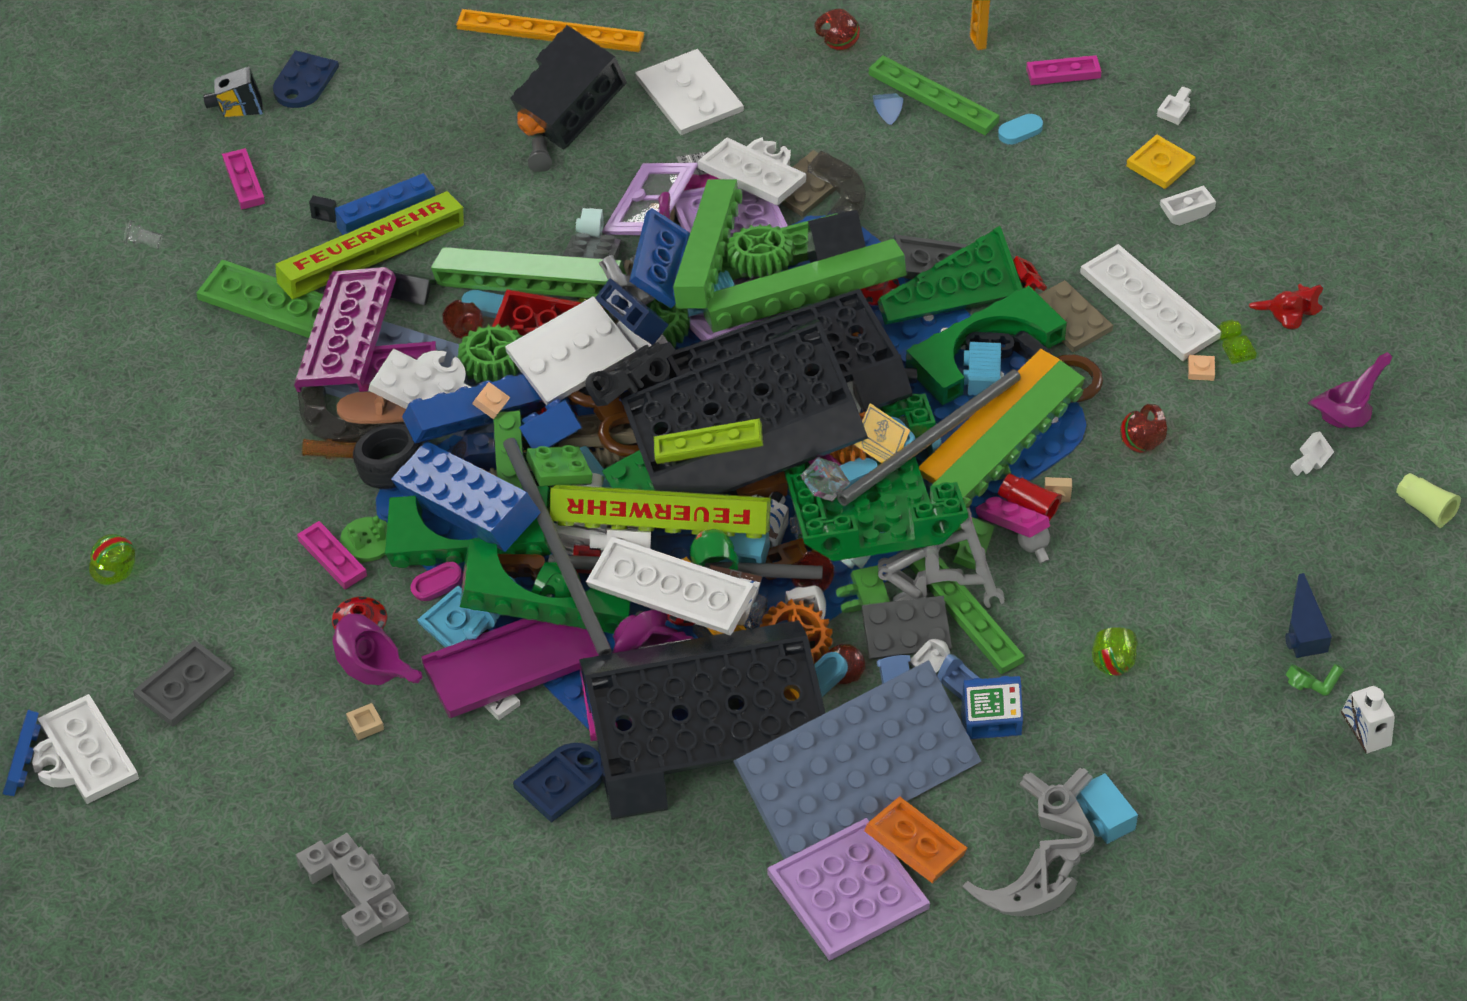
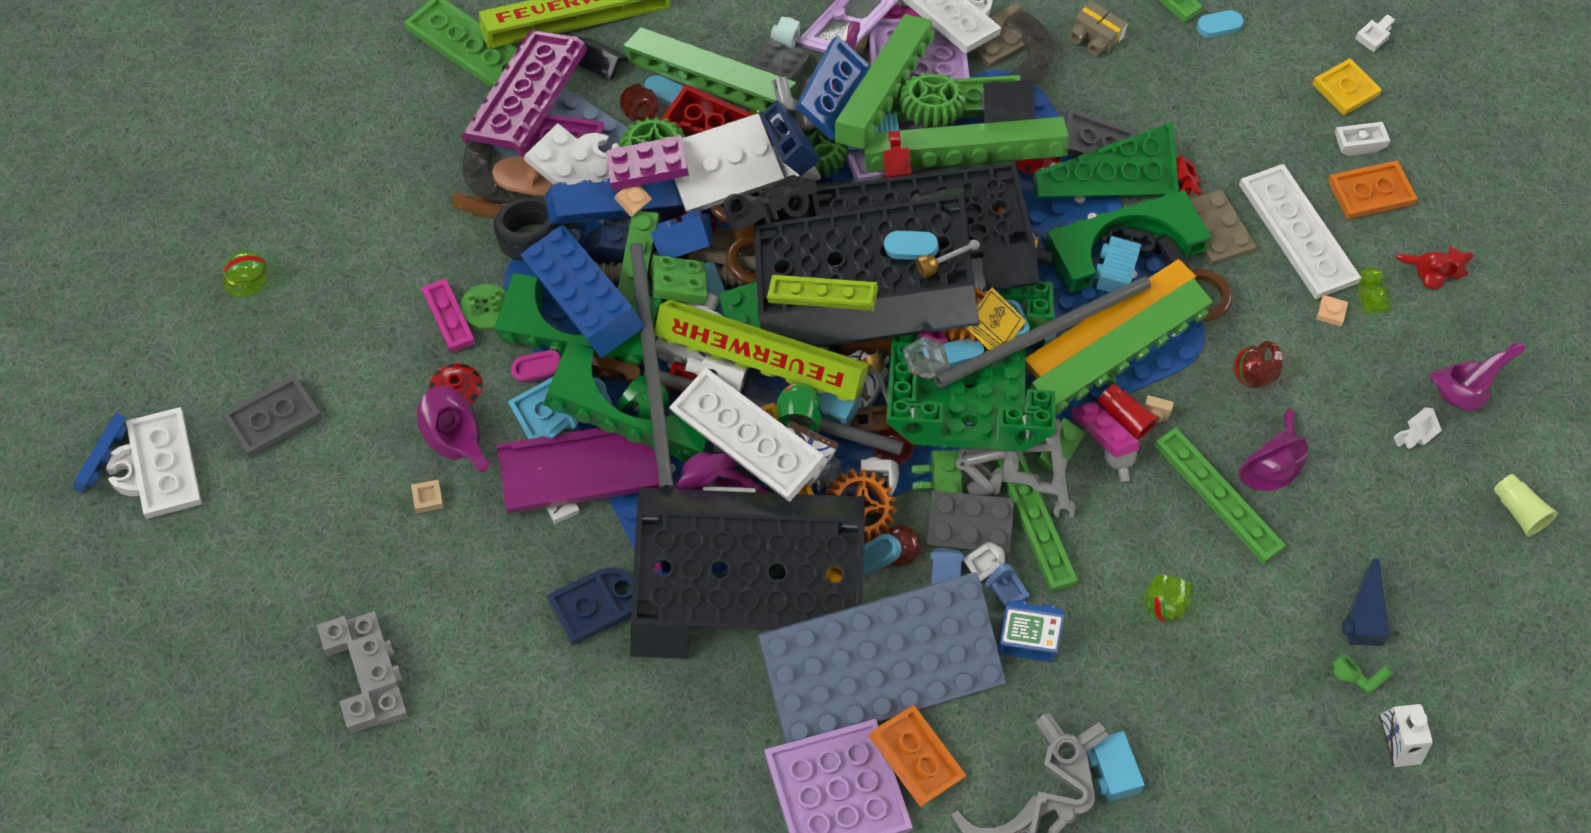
camera: 10 degrees right, 10 degrees up
none -> plate [606,135,689,191]
none -> pearl gold hinge [861,352,888,404]
none -> red plate [882,130,911,177]
none -> medium azure tile [884,231,939,260]
none -> hinge [915,240,980,279]
none -> dark tan hips [1069,1,1128,57]
none -> bright green plate [1154,428,1286,564]
none -> magenta hat [1239,408,1308,491]
none -> orange plate [1327,160,1418,220]

